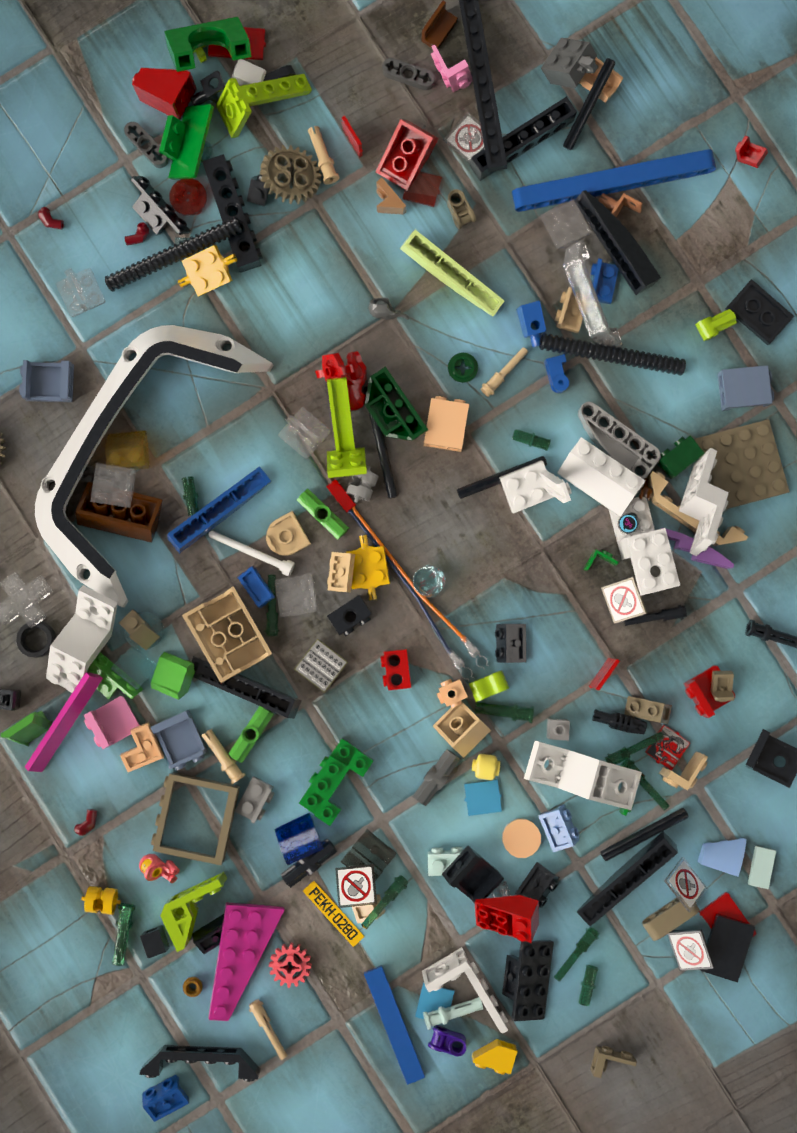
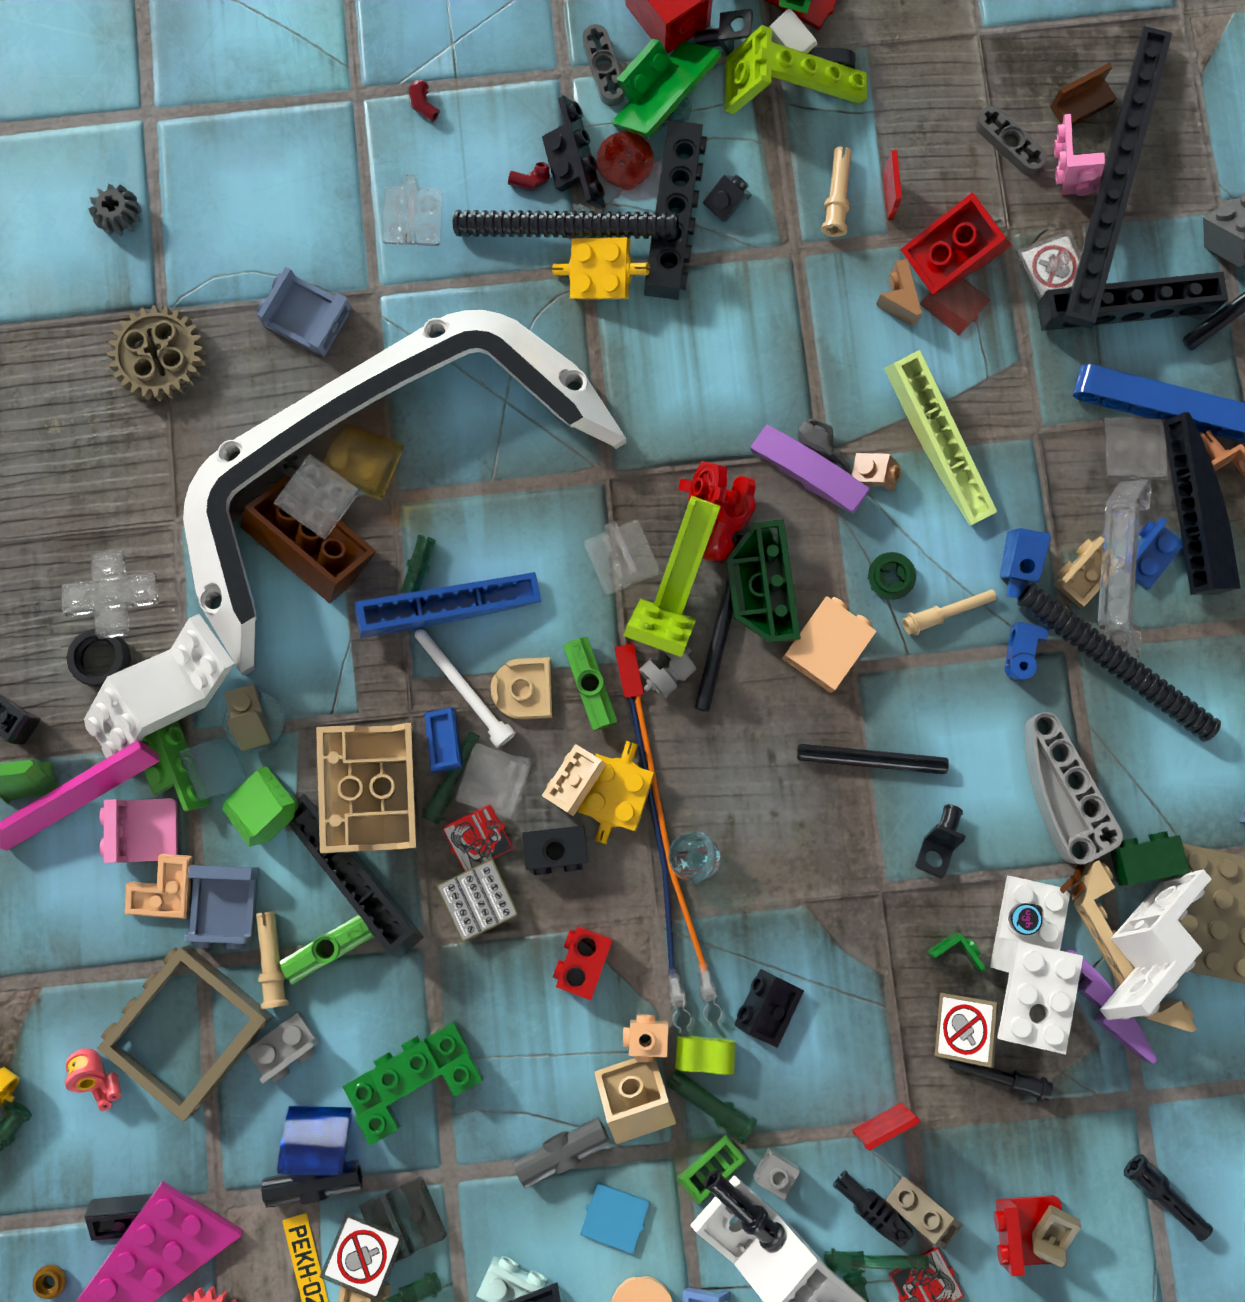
camera: 25 degrees right, 5 degrees down
dark red arm [74,809,97,836] -> none
black panel [140,925,170,958] -> none
lime bracket [160,872,227,952] -> none
dark tan gear [260,145,322,204] -> none
dark tan piece [447,189,476,229] -> none
light yellow head [472,754,500,780] -> none
white bracket [499,460,572,513] -> none
clear green axle [512,429,551,451] -> none
white slope [557,437,645,517] -> none
none -> piece [442,803,513,872]
none -> bright green slope [676,1135,747,1204]
none -> black pin [704,1170,785,1251]
none -> medium lavender slope [750,424,870,514]
none -> bracket [852,453,901,491]
none -> black bracket [915,804,966,879]

